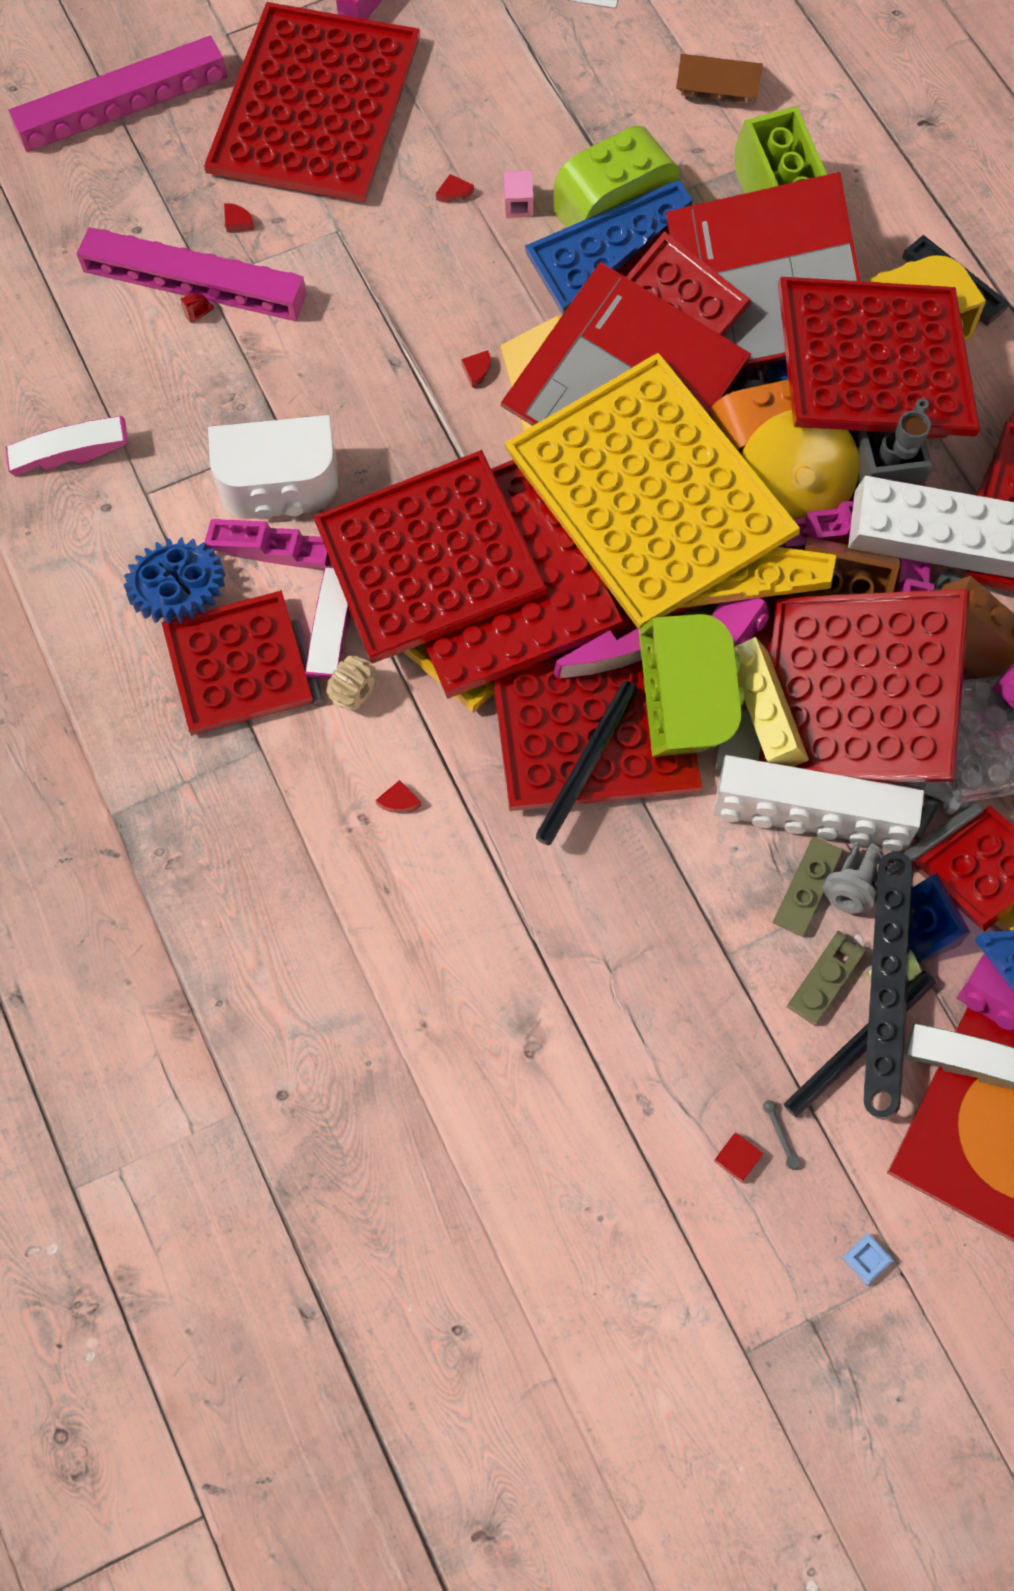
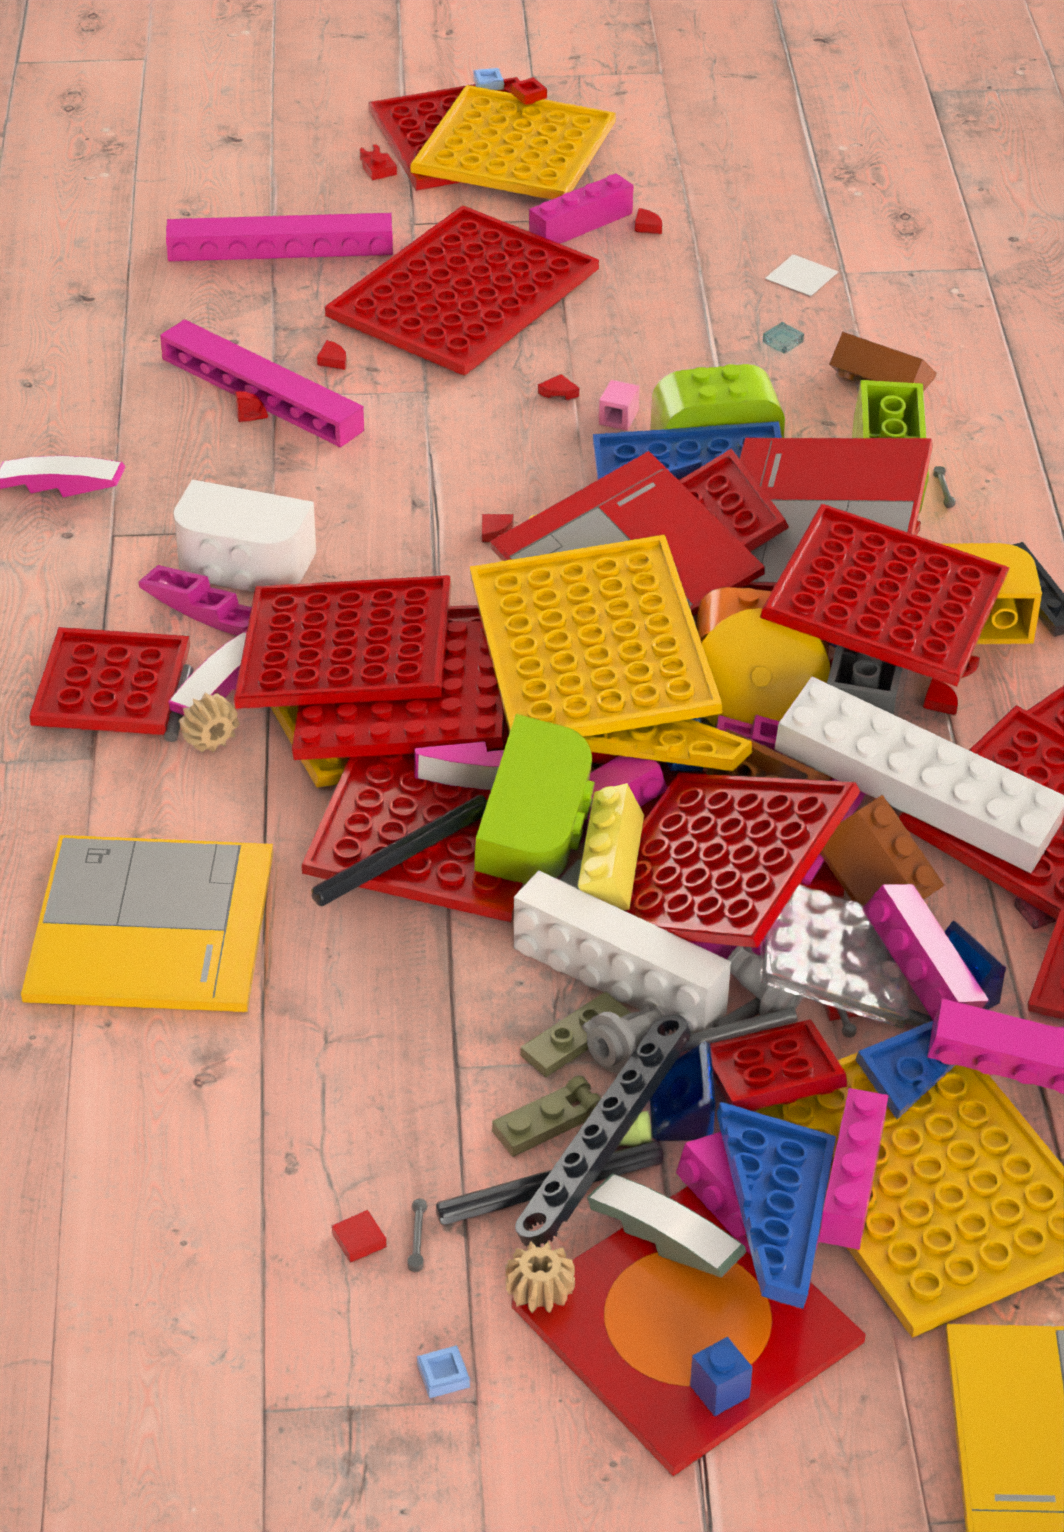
camera: 20 degrees right, 25 degrees down
blue gear [124,537,225,624] -> none
red tile [375,780,422,812] -> none
dark grey piece [893,398,931,459] -> none
none -> tile [21,835,274,1012]
none -> tan gear [505,1241,575,1313]
none -> clear light blue tile [762,322,804,354]

